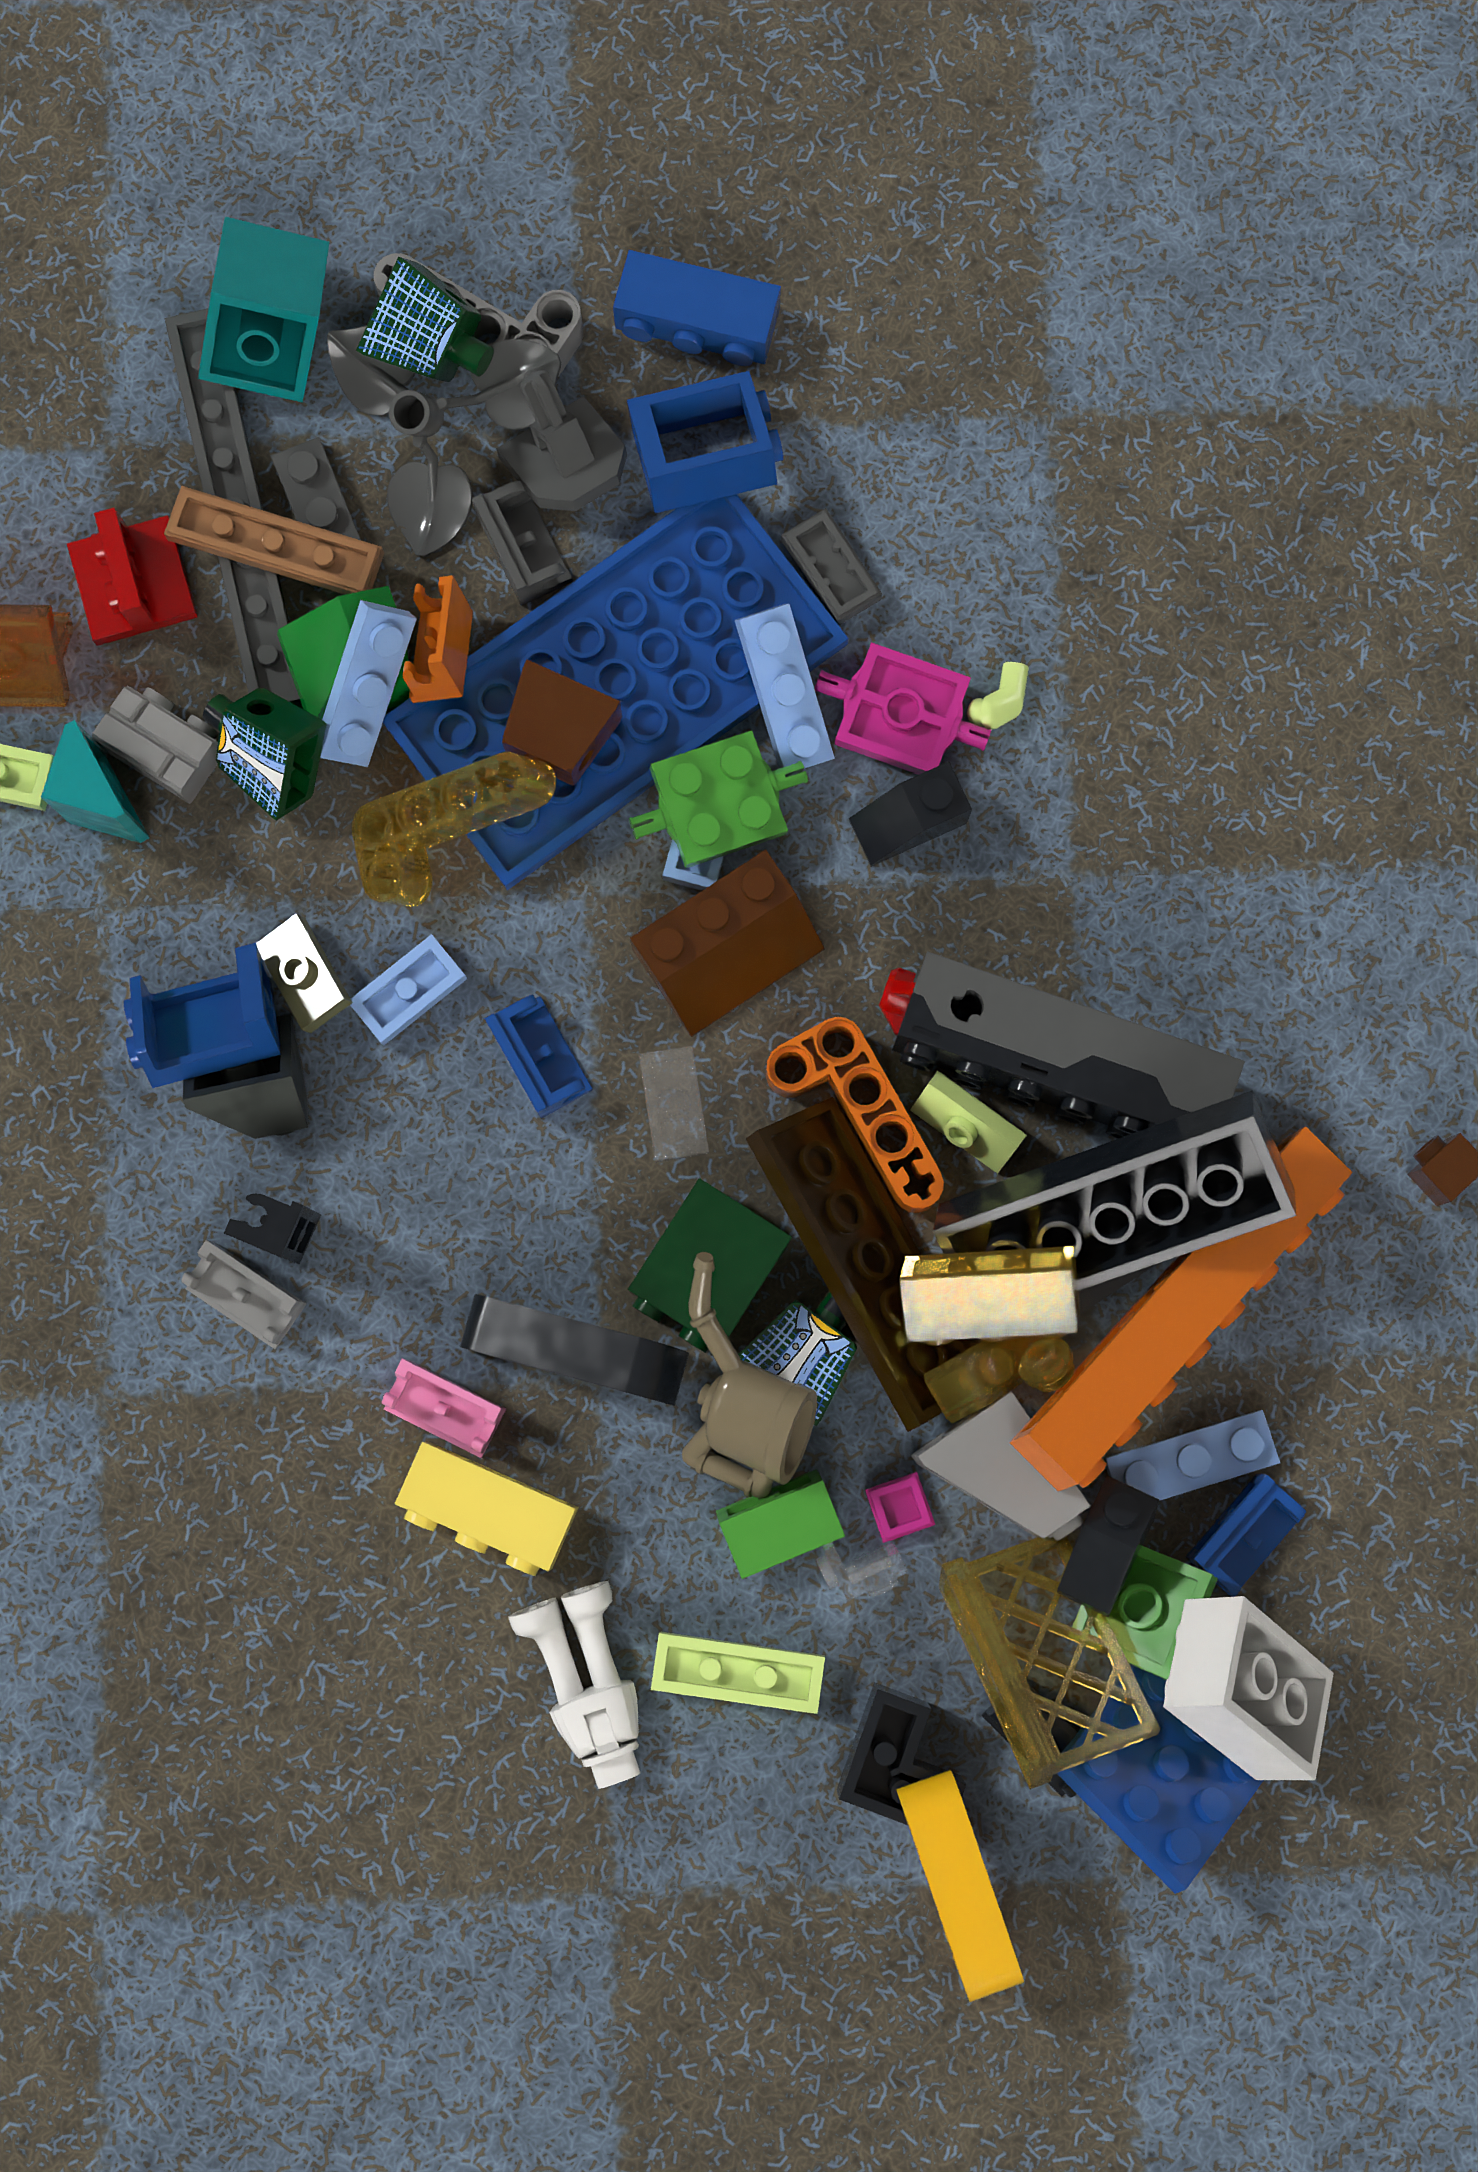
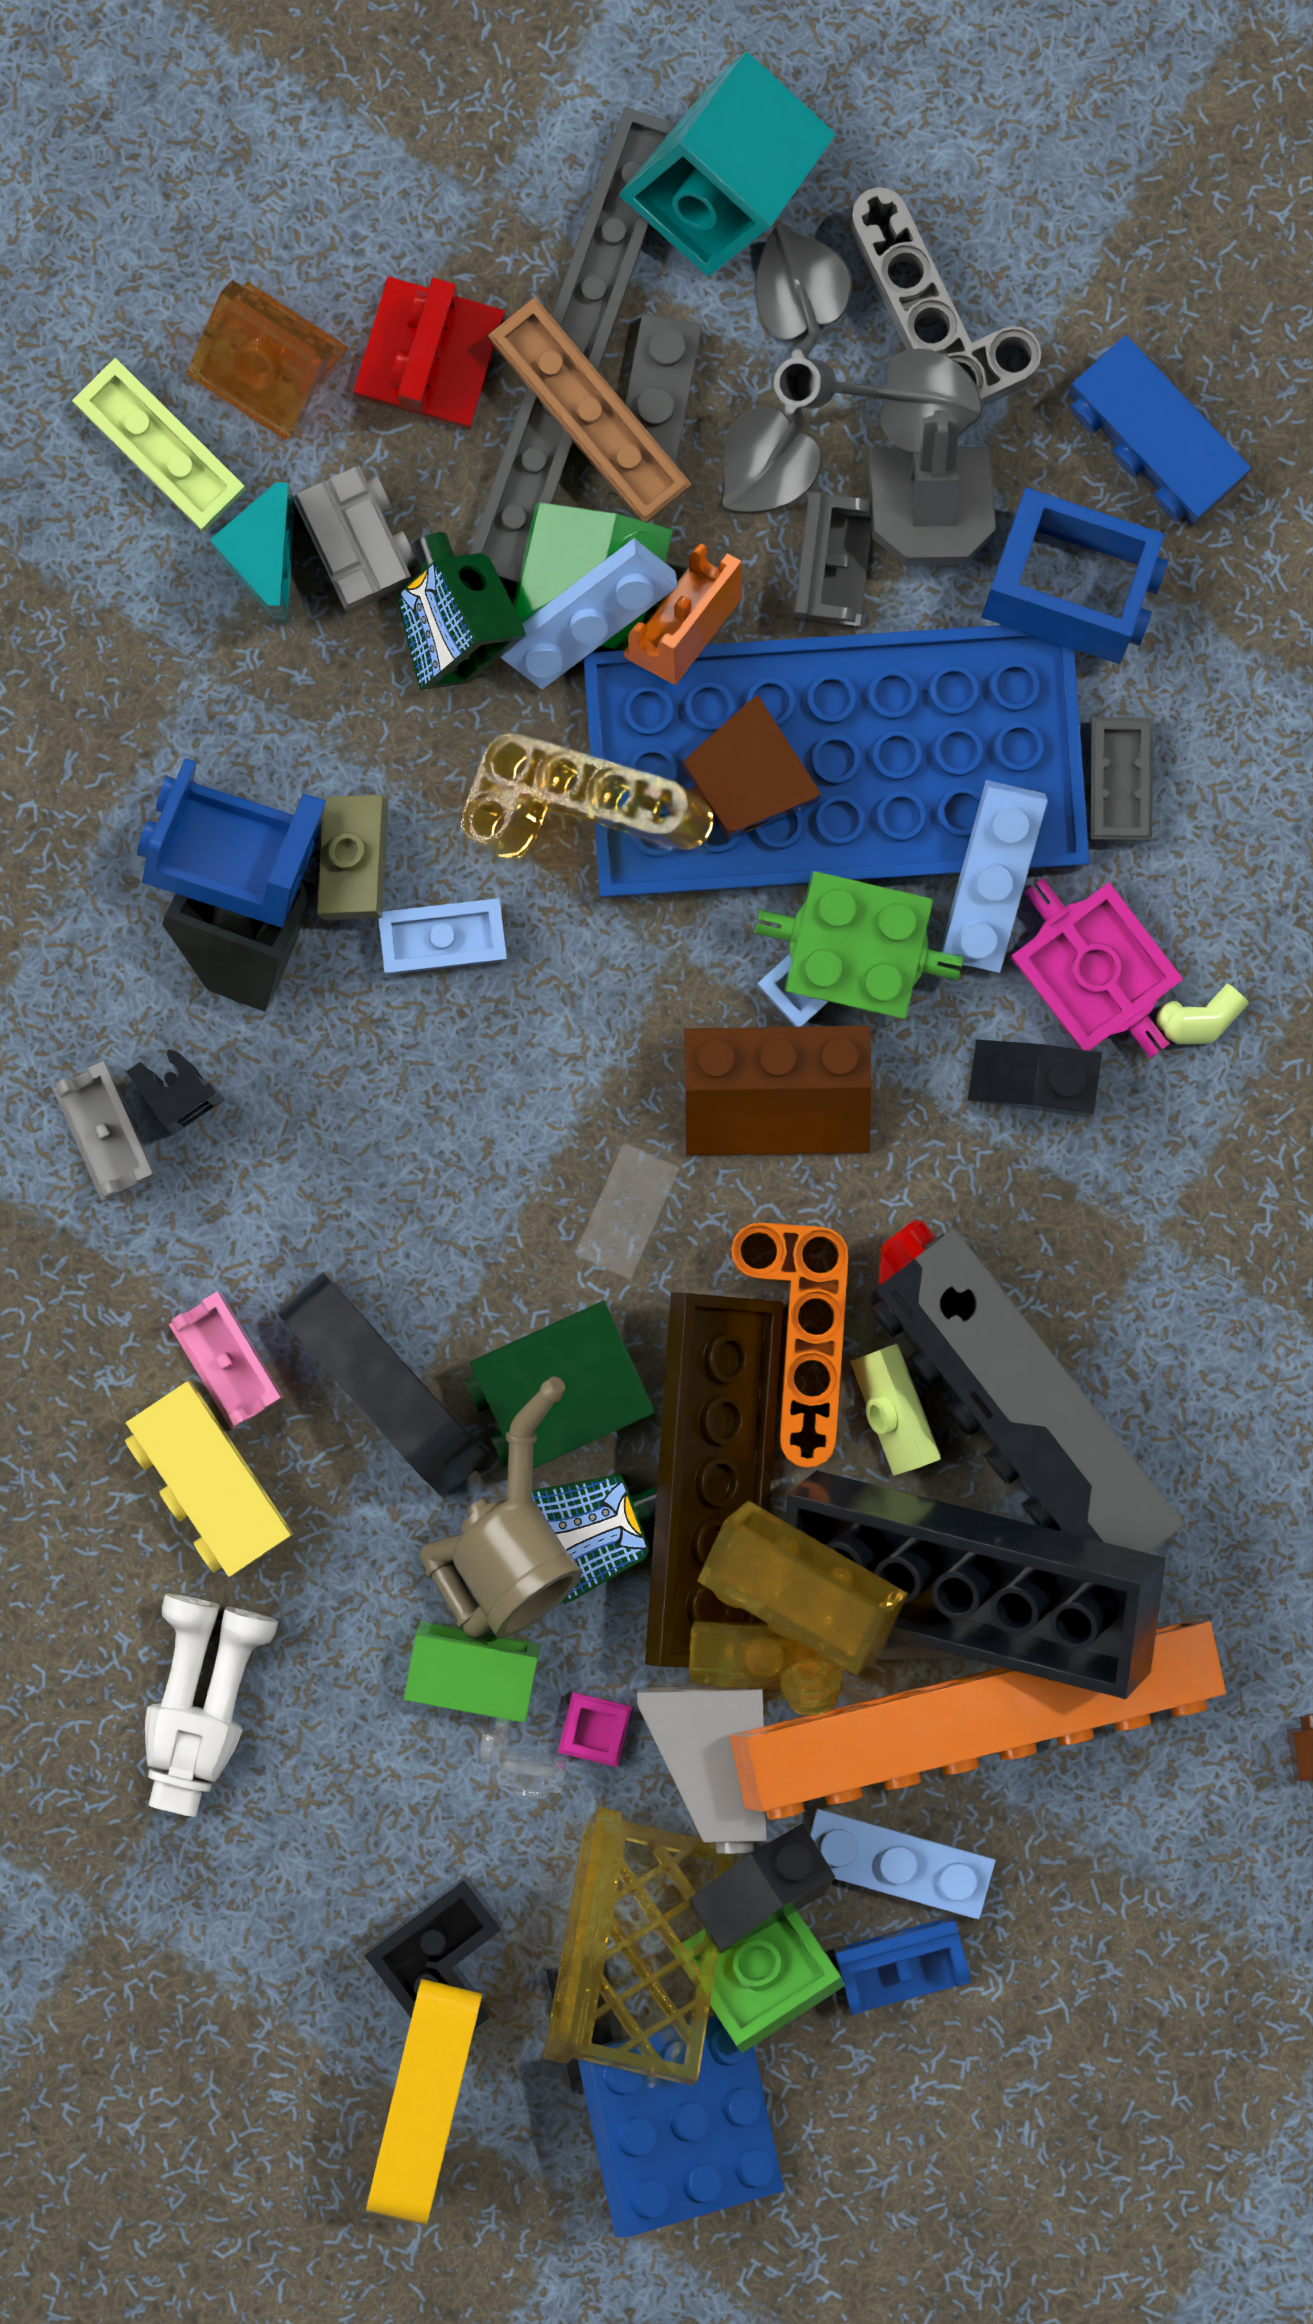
camera: 30 degrees right, 5 degrees up
dark green torso [356,256,494,382] -> none
blue hinge [484,994,593,1119] -> none
yellowish green plate [651,1632,825,1714] -> none
white brick [1163,1596,1334,1780] -> none

